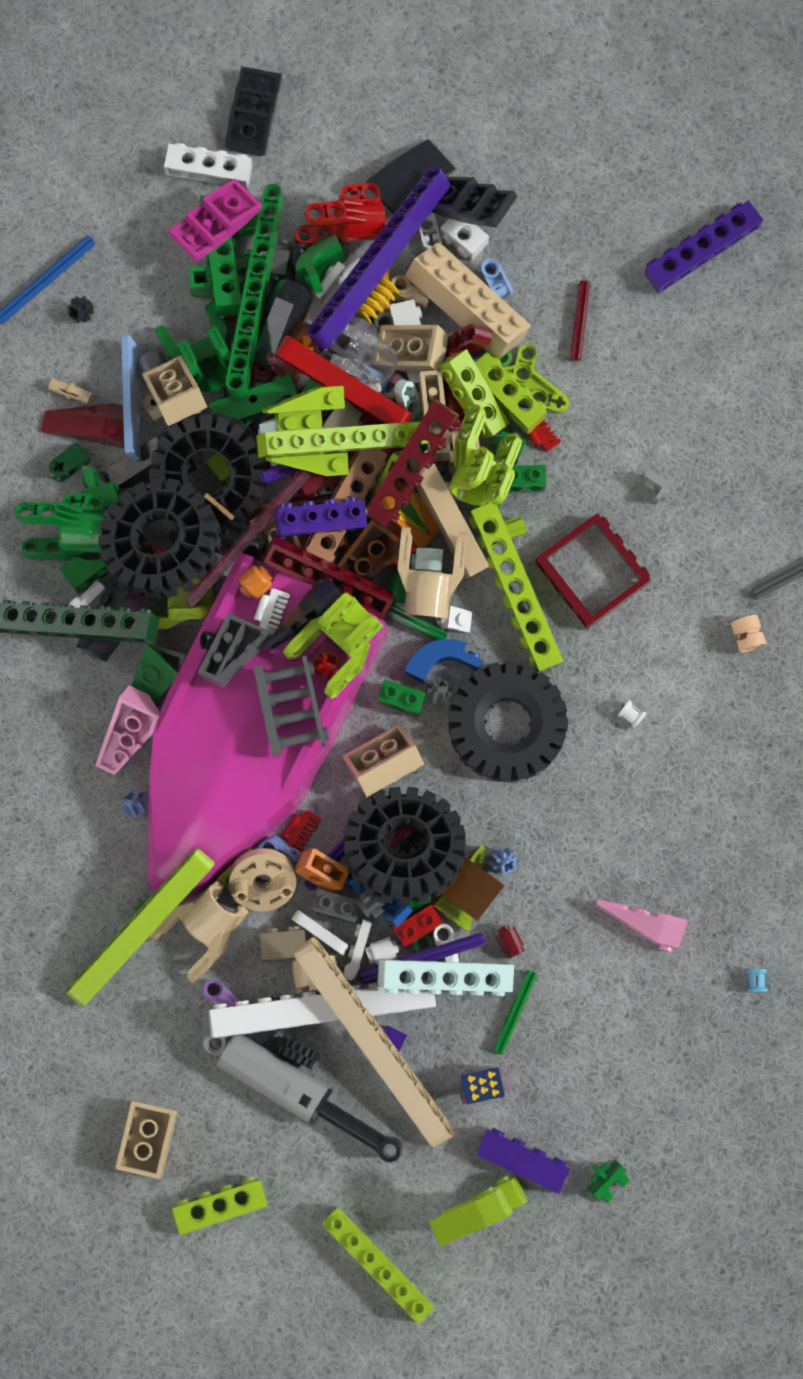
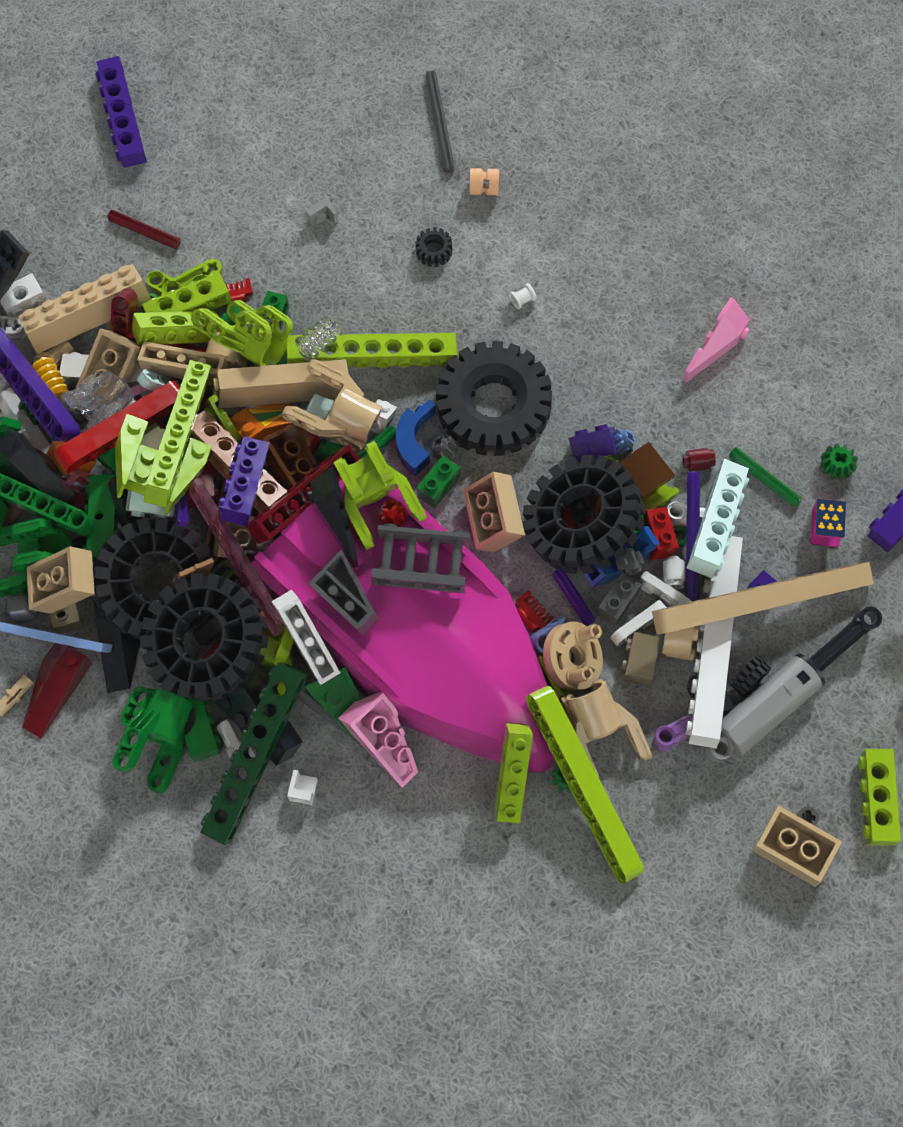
camera: 65 degrees left, 10 degrees down
dark green piece [49,443,91,482] -> none
green brick [80,467,122,510] -> none
medium blue gear [120,790,148,818] -> none
black hinge [200,631,216,649] -> none
lime brick [206,454,231,486] -> none
orange head [239,565,272,599] -> none
white piece [253,589,290,635] -> none
orange brick [294,848,349,892] -> none
dark red brick [365,400,459,527] -> none
light blue piece [480,259,513,297] -> none
dark red window [535,513,651,630] -> none
medium azure bush [747,969,768,993] -> none
none -> white brick [272,590,340,685]
none -> white panel [287,770,318,805]
none -> clear piece [295,316,343,362]
none -> black tyre [415,227,453,267]
none -> lime brick [494,723,533,823]
none -> dark purple bracket [569,424,617,462]
none -> dark grey bush [797,807,819,826]
none -> green gear [820,443,858,481]

